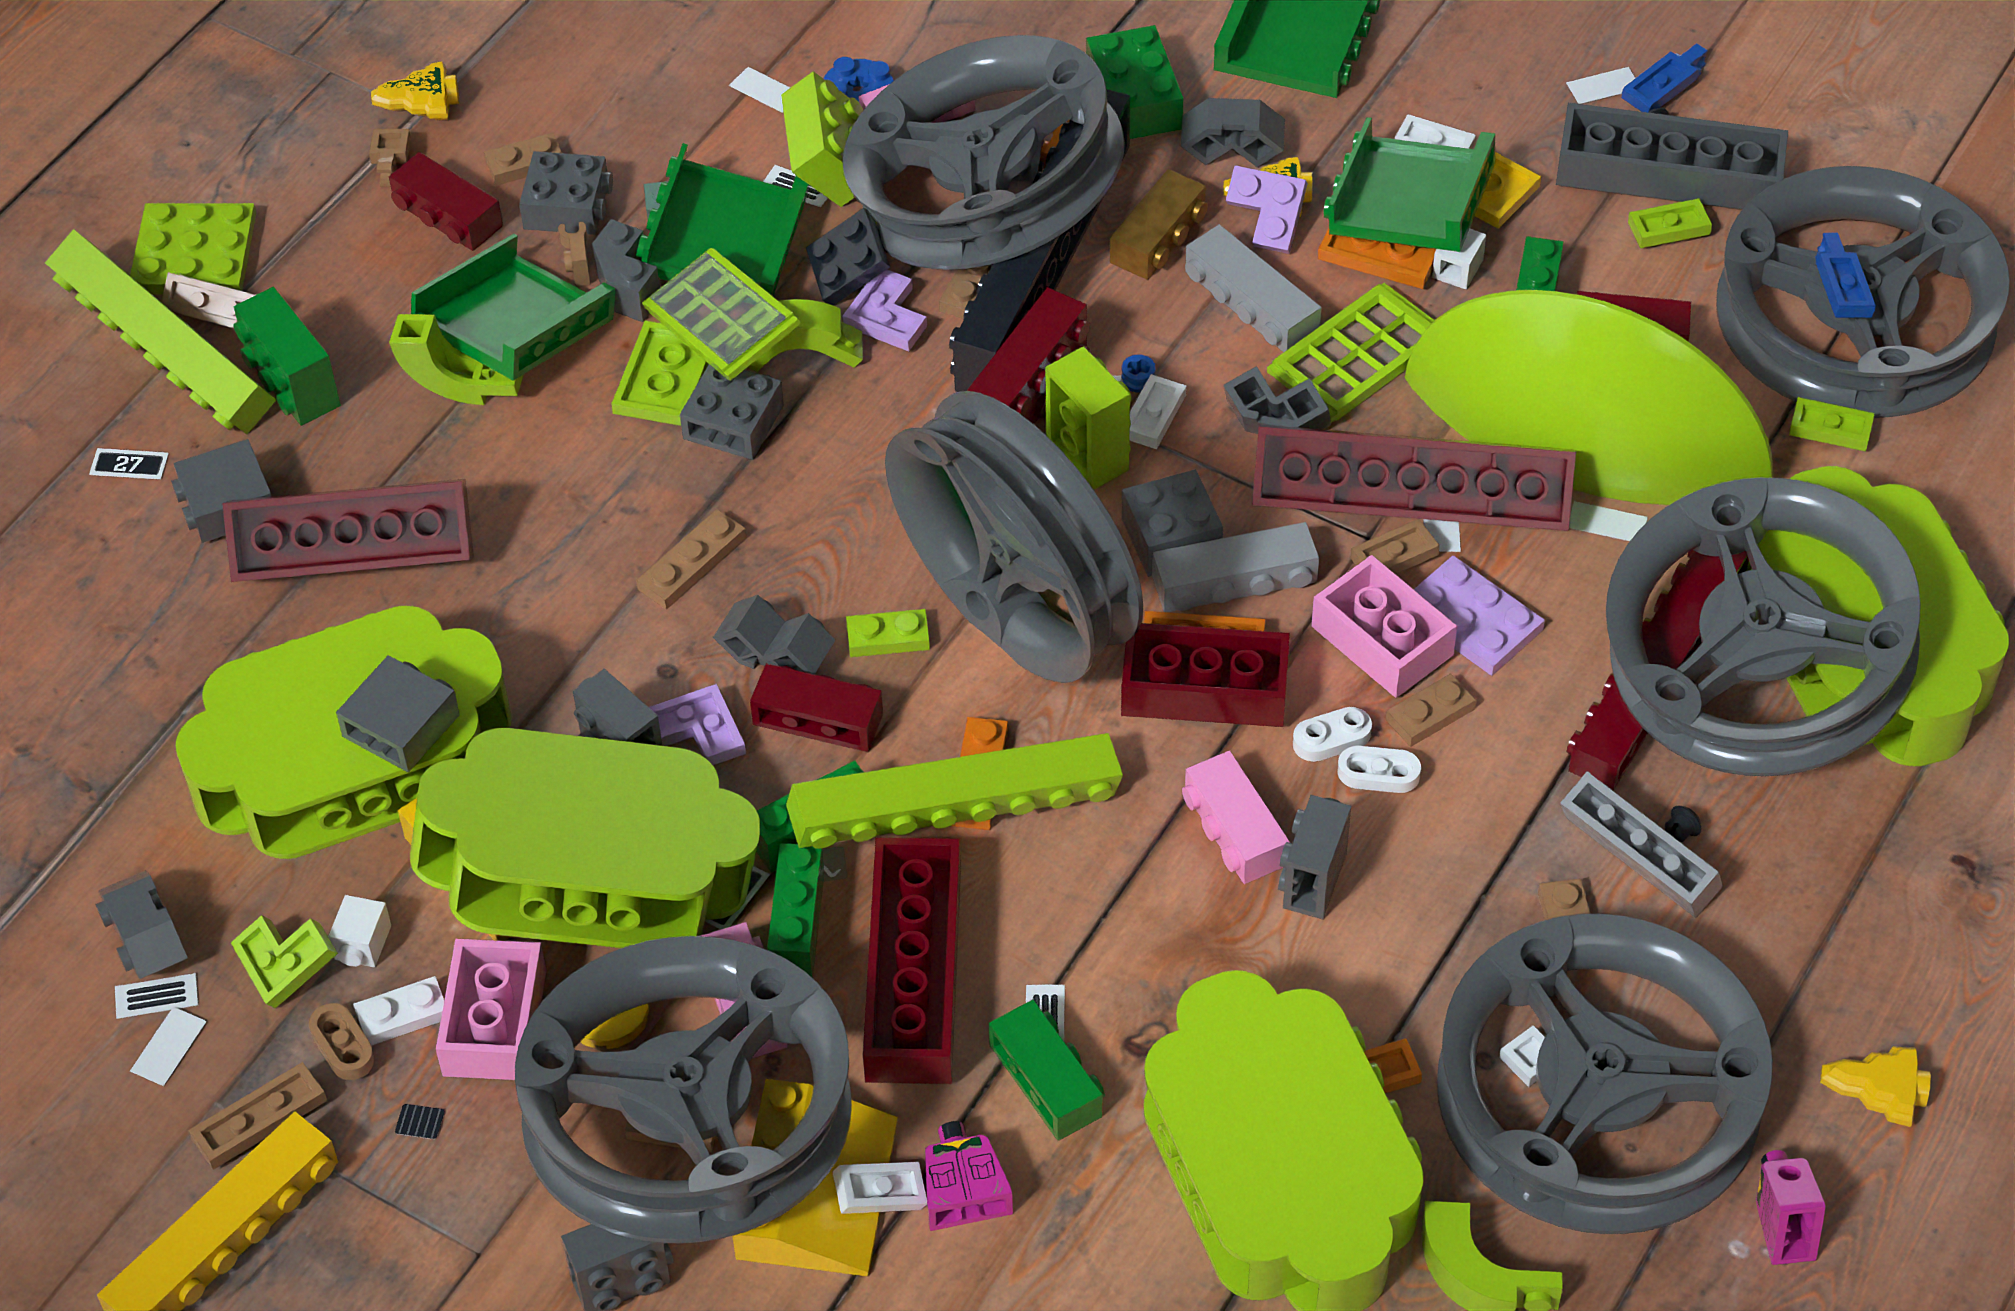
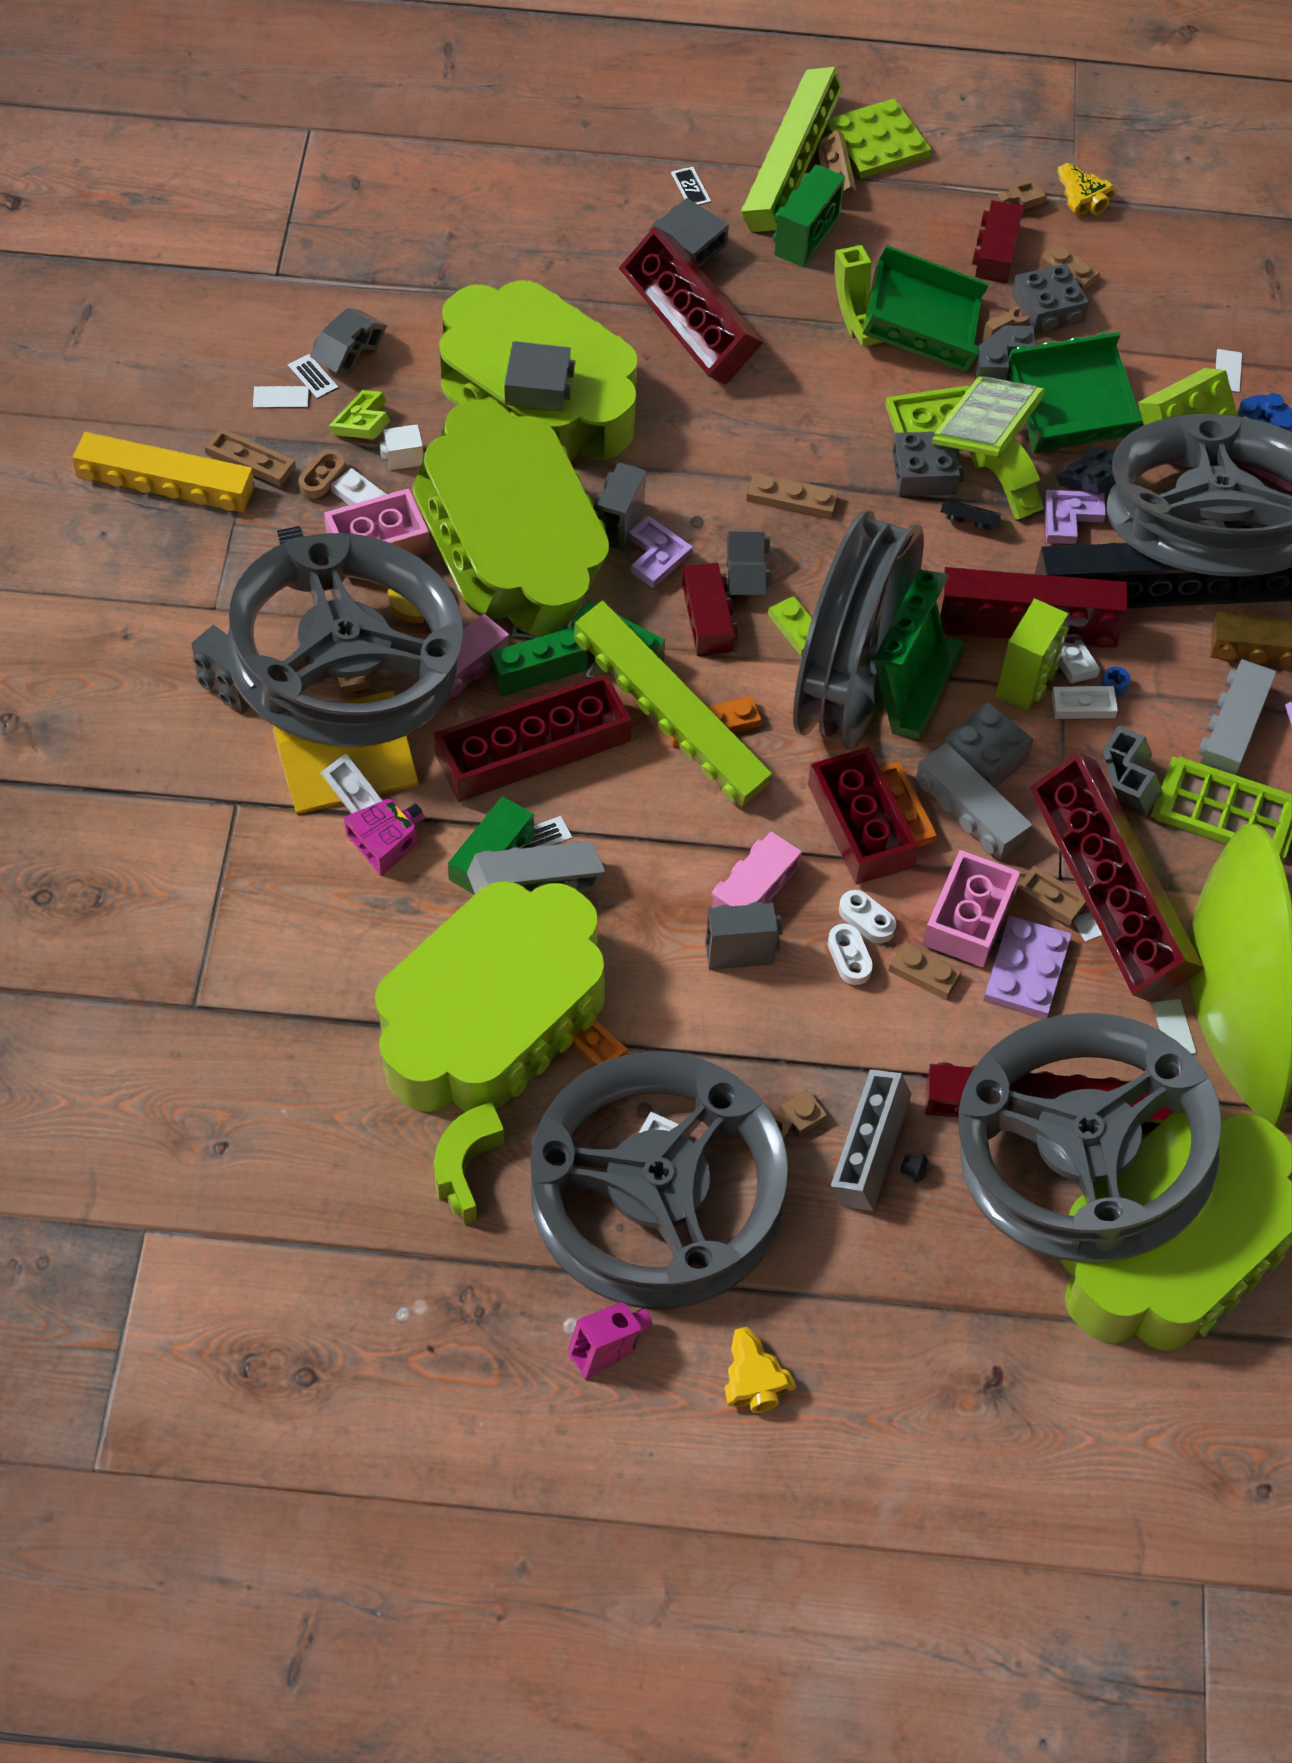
camera: 60 degrees right, 5 degrees up
none -> light grey brick [467,841,605,894]
none -> black plate [940,499,1002,530]

